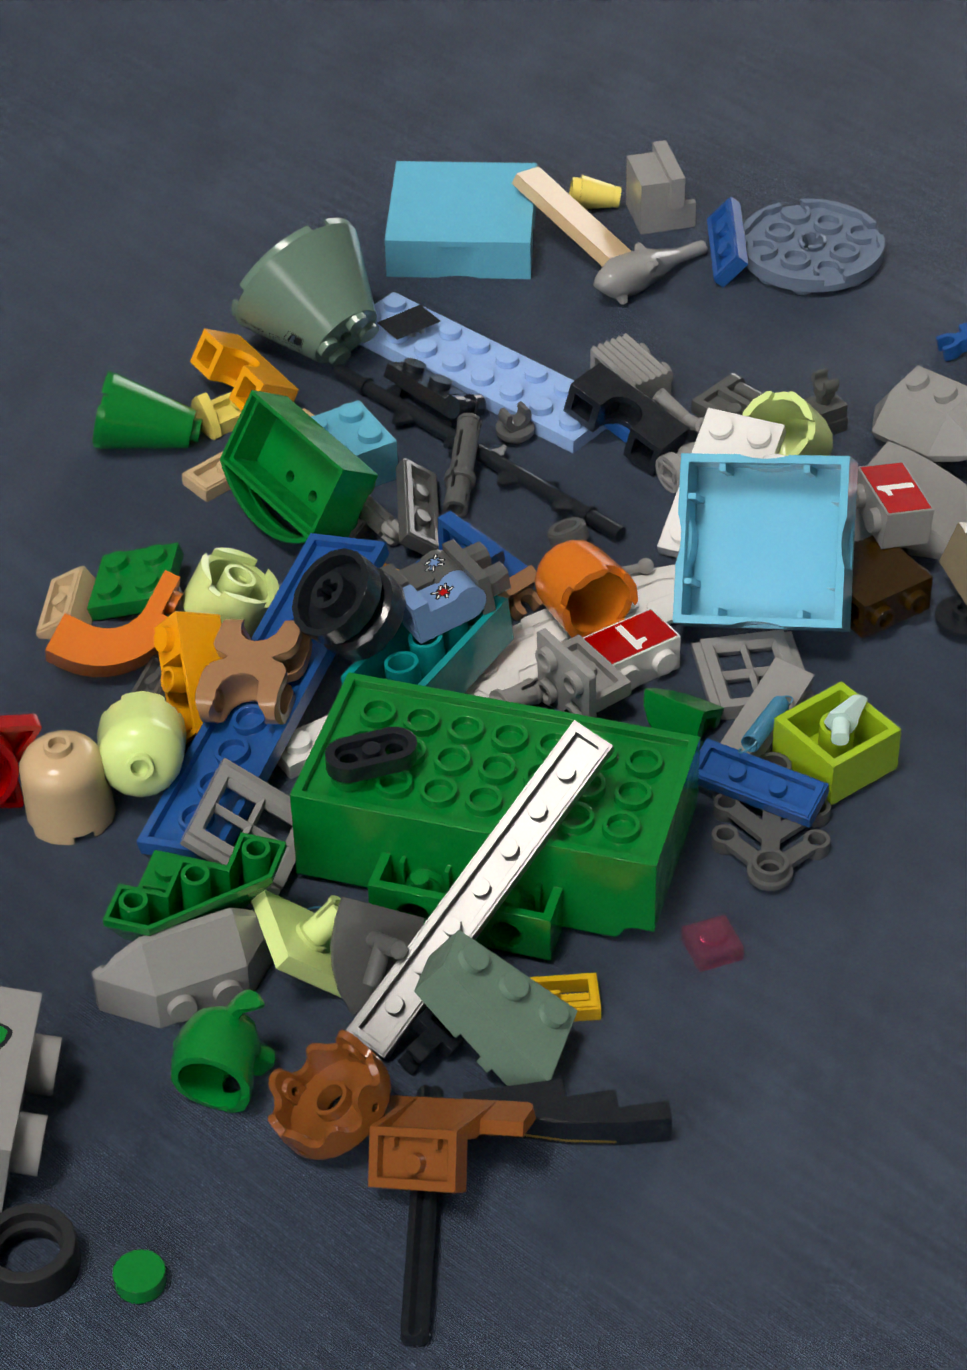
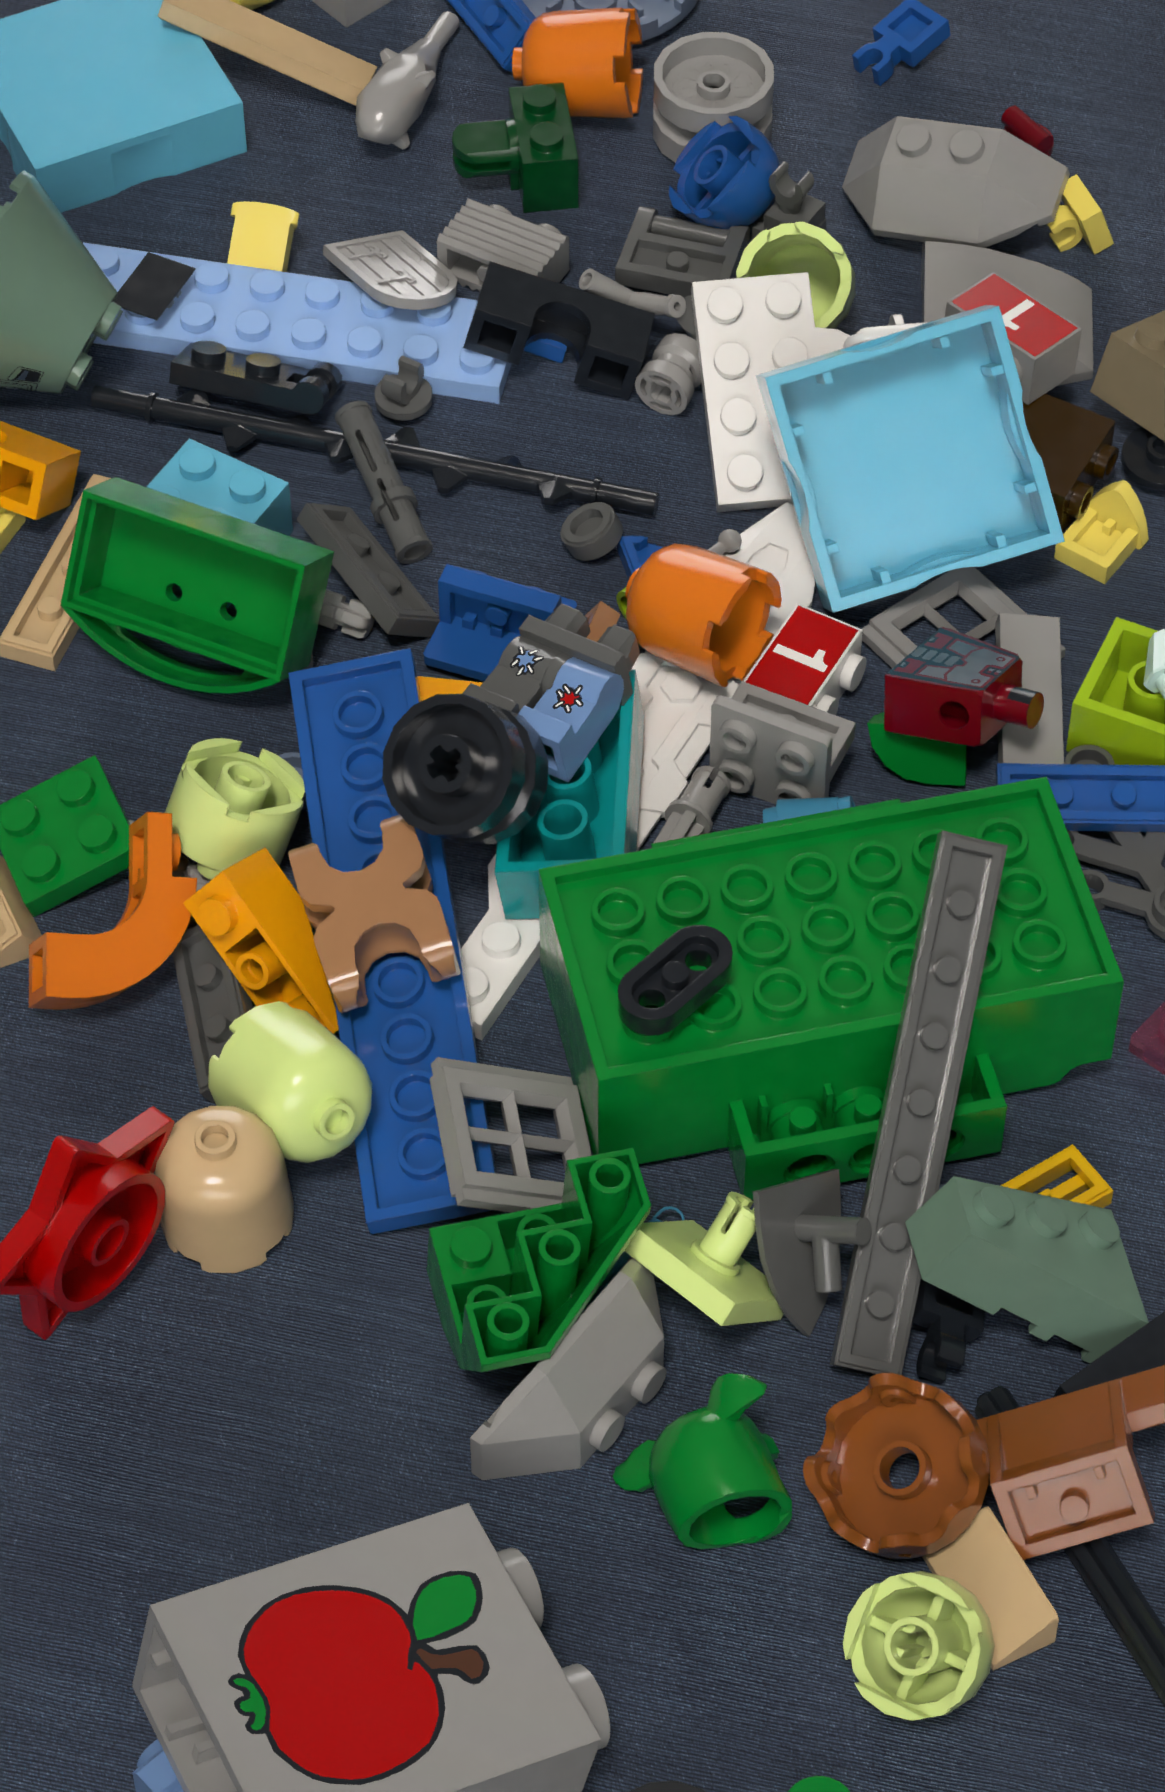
camera: 30 degrees left, 10 degrees up
dark azure piece [738,695,794,754] -> none
none -> light yellow tile [227,201,299,272]
none -> light grey window [323,230,458,310]
none -> dark green brick [452,83,579,213]
none -> orange cylinder [512,8,643,118]
none -> light grey wheel [653,32,774,163]
none -> blue cylinder [669,116,780,229]
none -> yellowish green cylinder [843,1571,995,1721]
none -> dark red torso [884,627,1044,747]
none -> tan slope [922,1506,1059,1671]
none -> light yellow tile [1054,480,1149,584]

